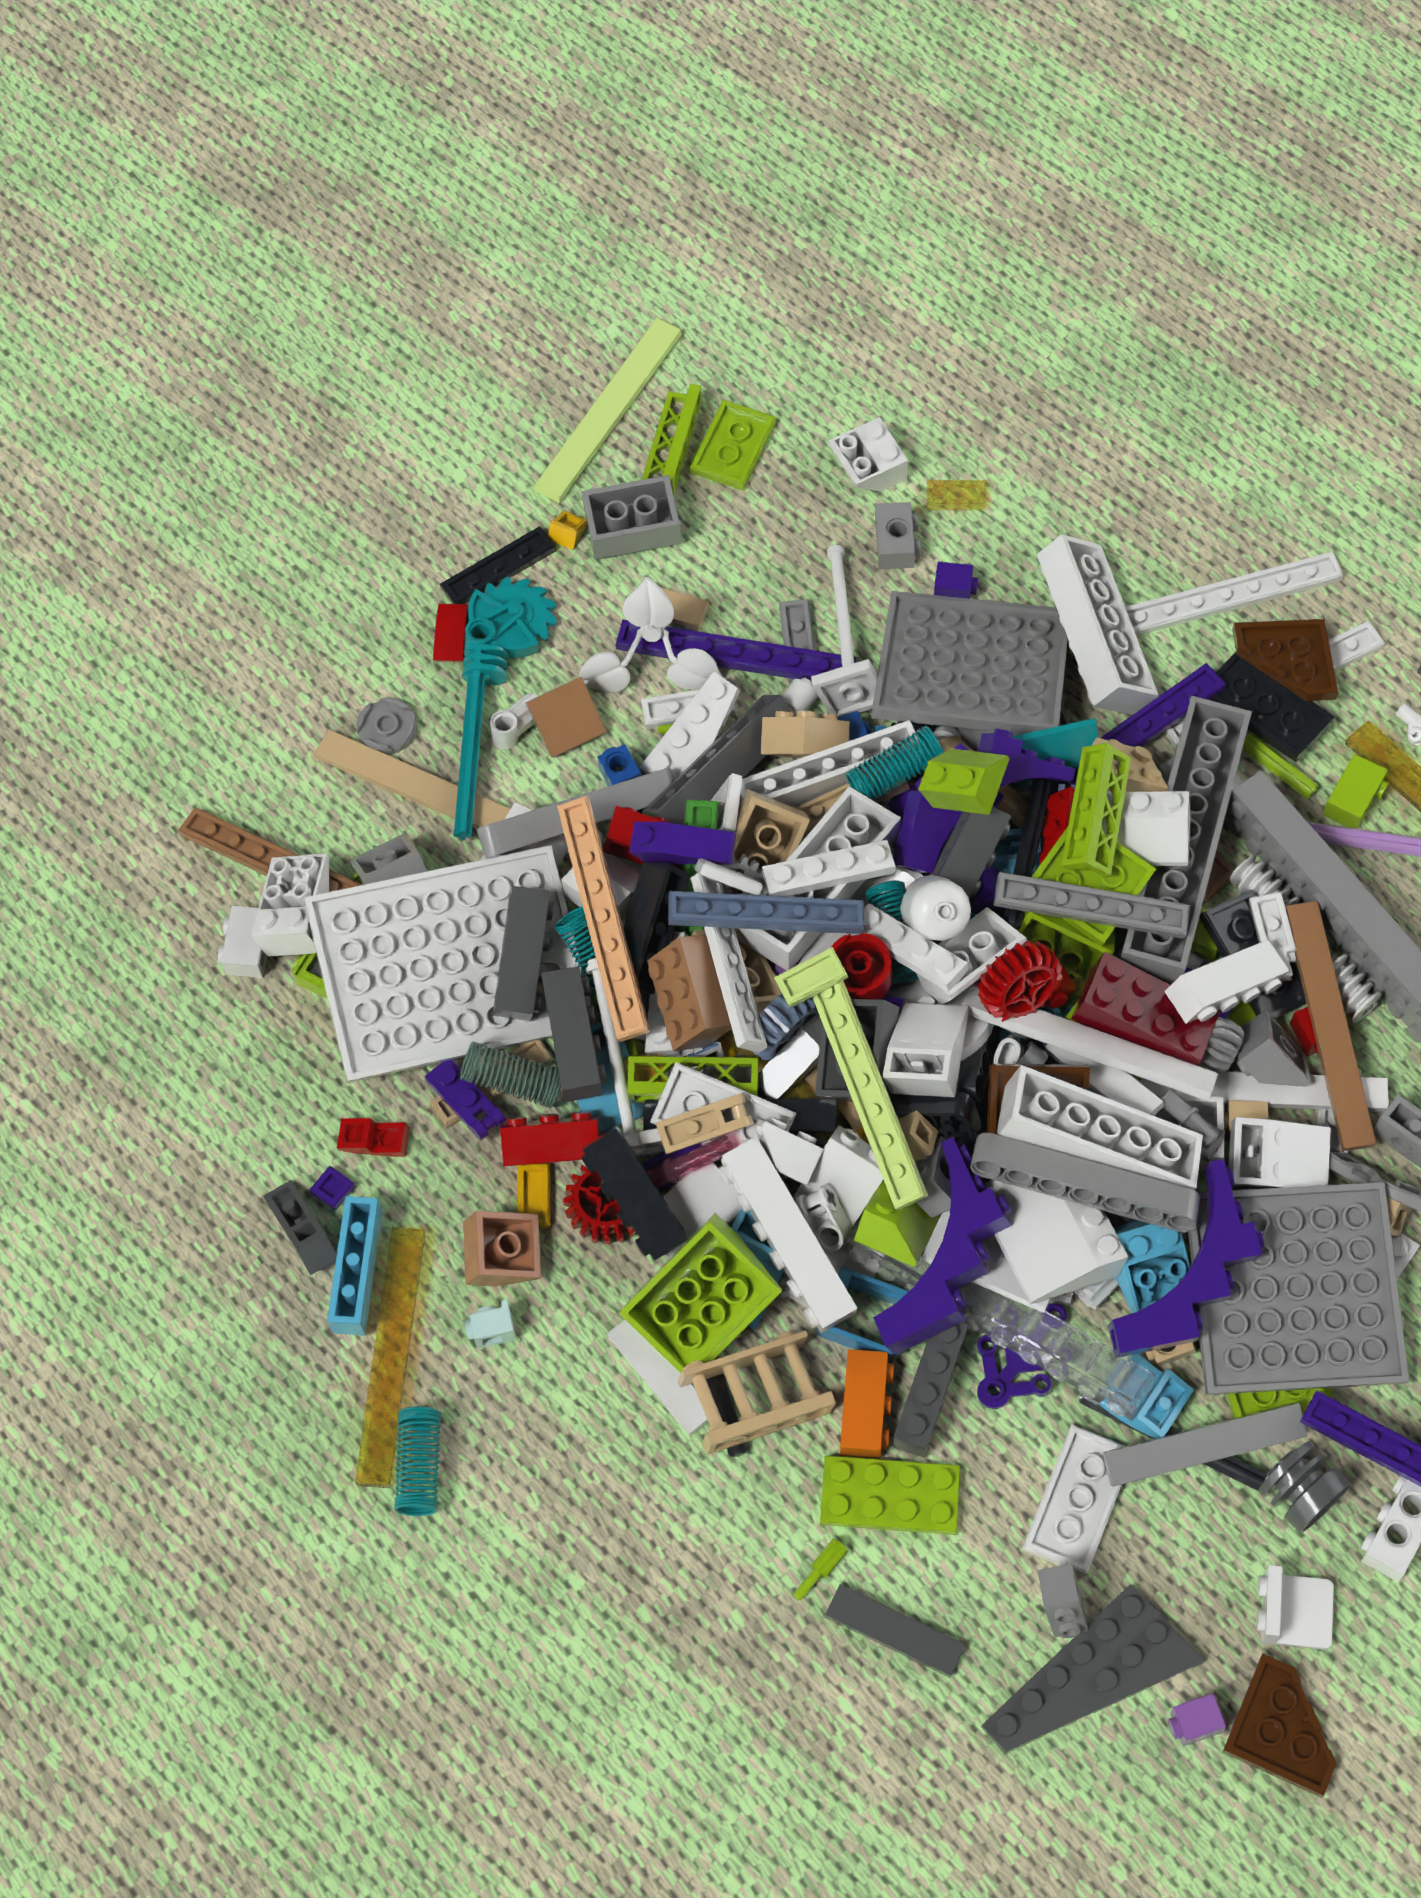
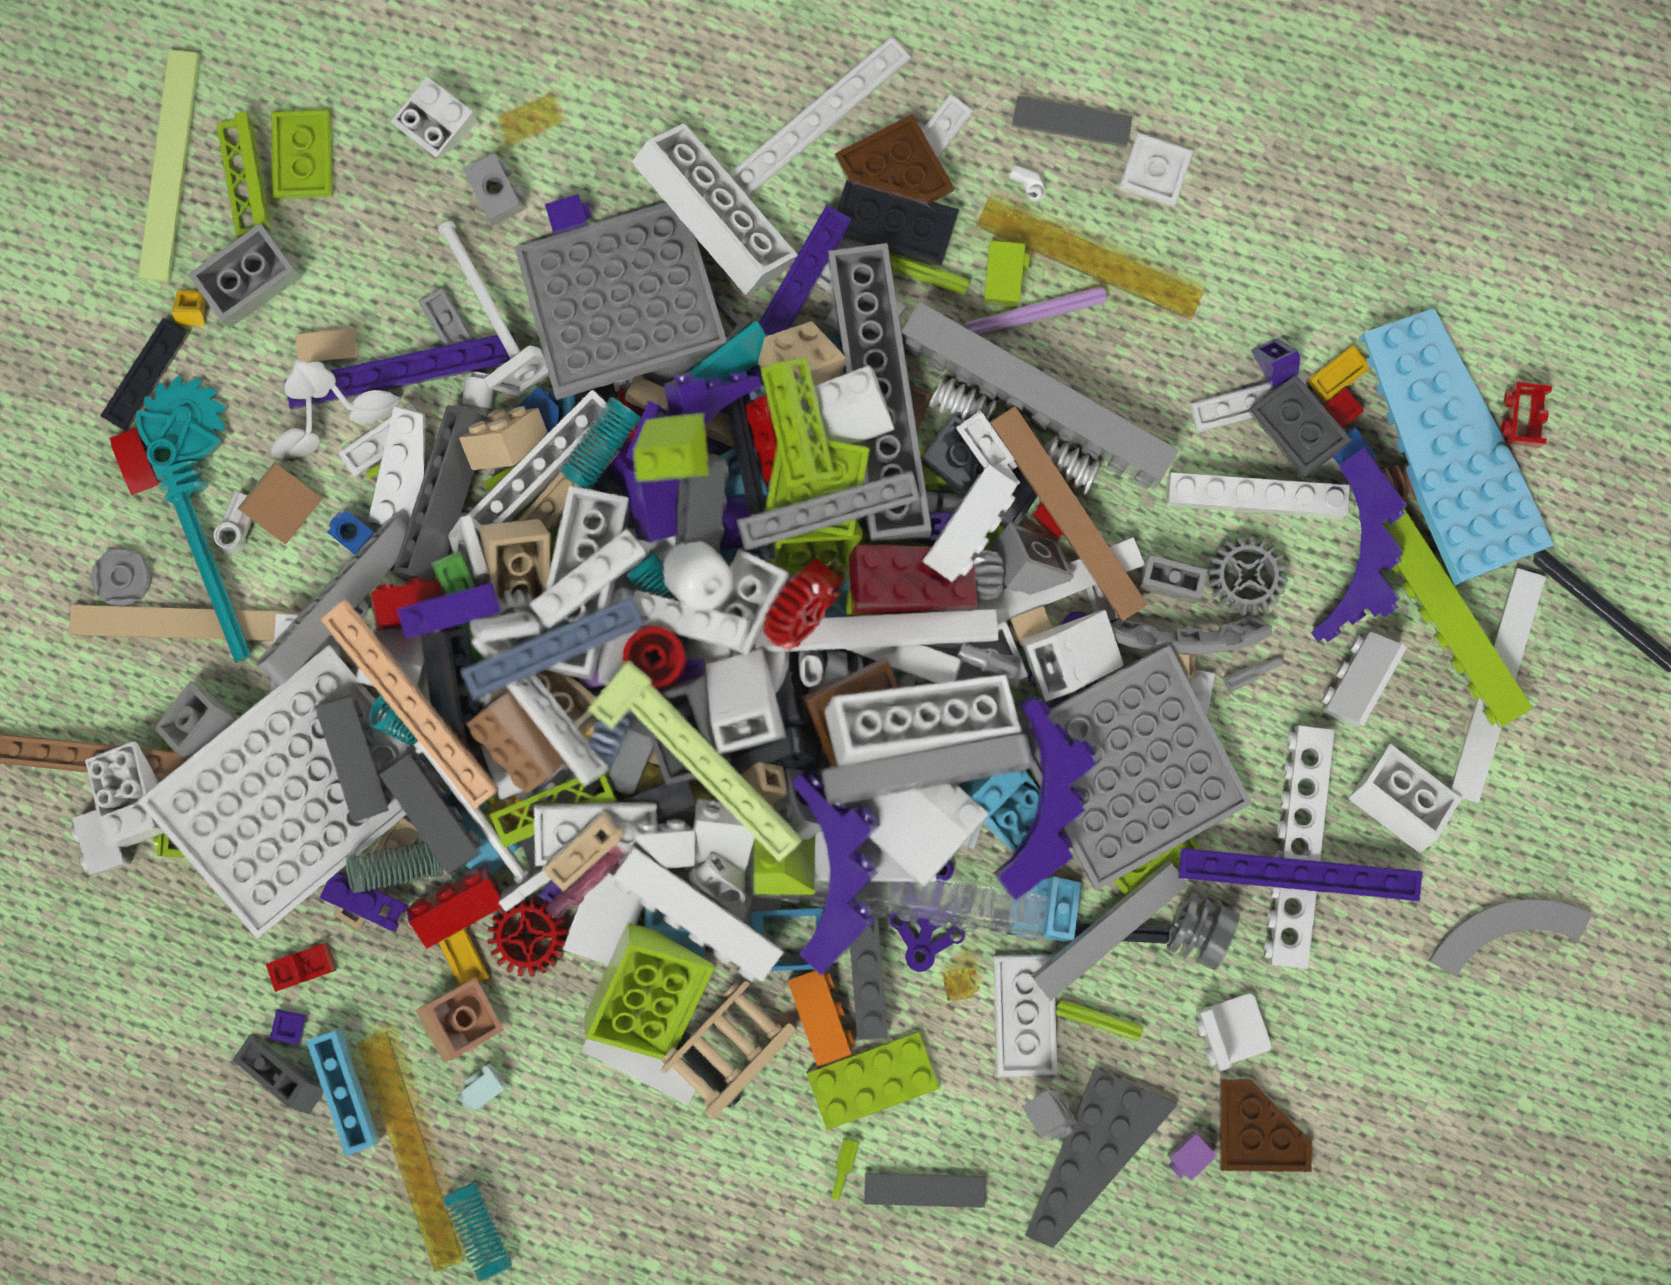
camera: 25 degrees left, 20 degrees up
black brick [581,1125,688,1261] -> none
none -> clear yellow tile [942,968,980,1001]
none -> lime axle [1056,1000,1143,1041]

